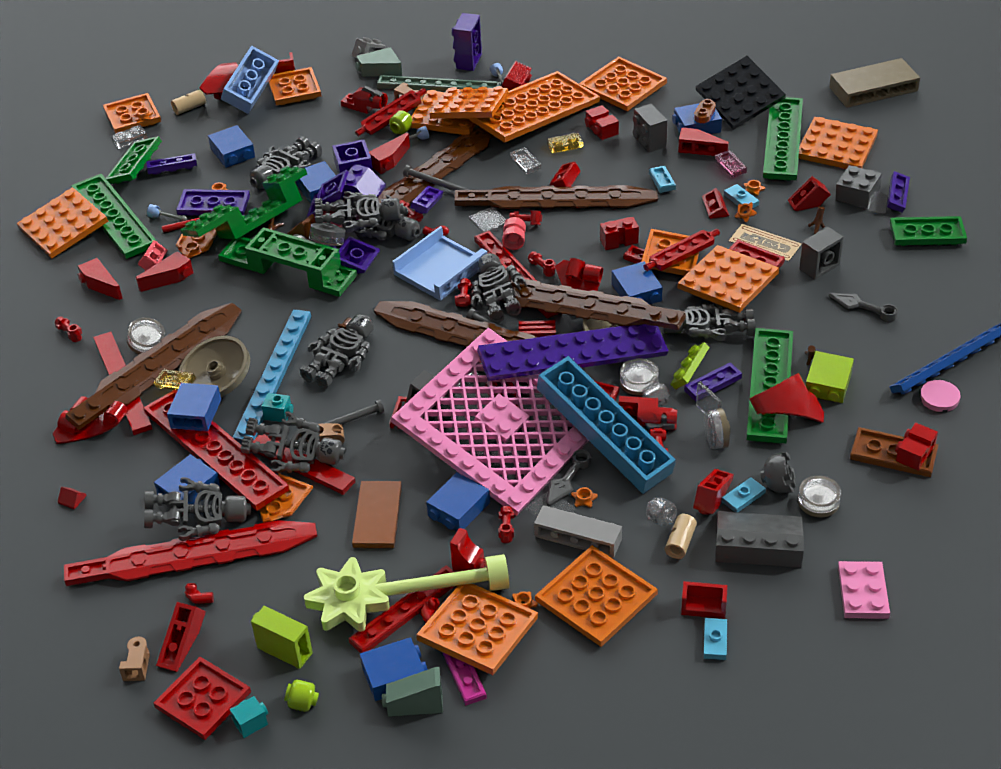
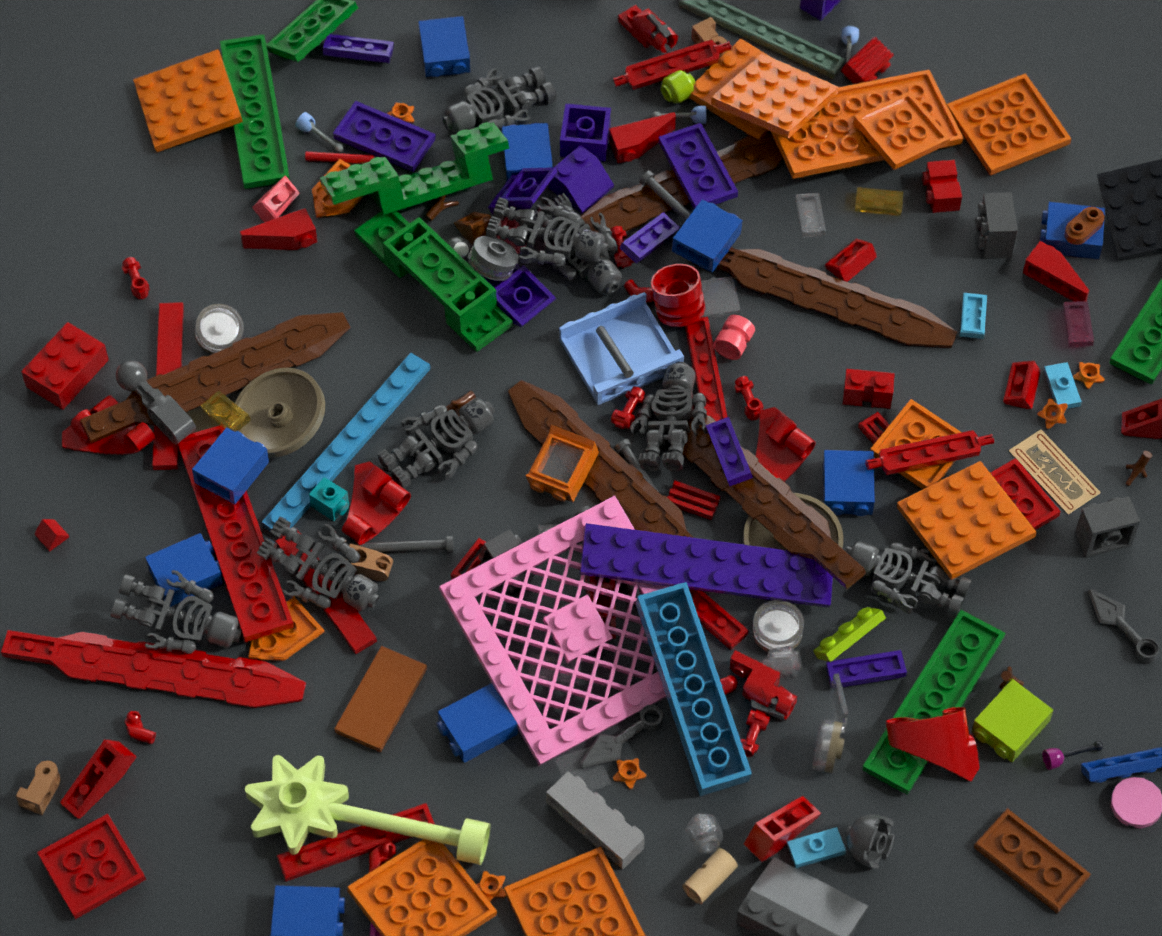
camera: 20 degrees right, 15 degrees up
slope [77,258,123,300] -> none
teal brick [230,696,269,738] -> none
lime brick [251,606,313,669] -> none
lime head [284,680,319,712] -> none
red arch [450,528,485,572] -> none
red bar [498,506,514,543] -> none
red bar [509,211,542,226] -> none
clear piece [798,476,841,517] -> none
red brick [895,422,938,471] -> none
none -> red brick [21,322,109,410]
none -> dark grey beam [116,360,196,444]
none -> red panel [342,461,411,545]
none -> orange window [526,424,599,502]
none -> dark grey bar [596,326,634,378]
none -> red wheel [651,264,706,327]
none -> dark purple plate [658,123,738,209]
none -> blue brick [672,199,742,272]
none -> dark purple plate [706,417,753,487]
none -> orange plate [853,91,951,170]
none -> magenta hinge [1042,741,1104,770]

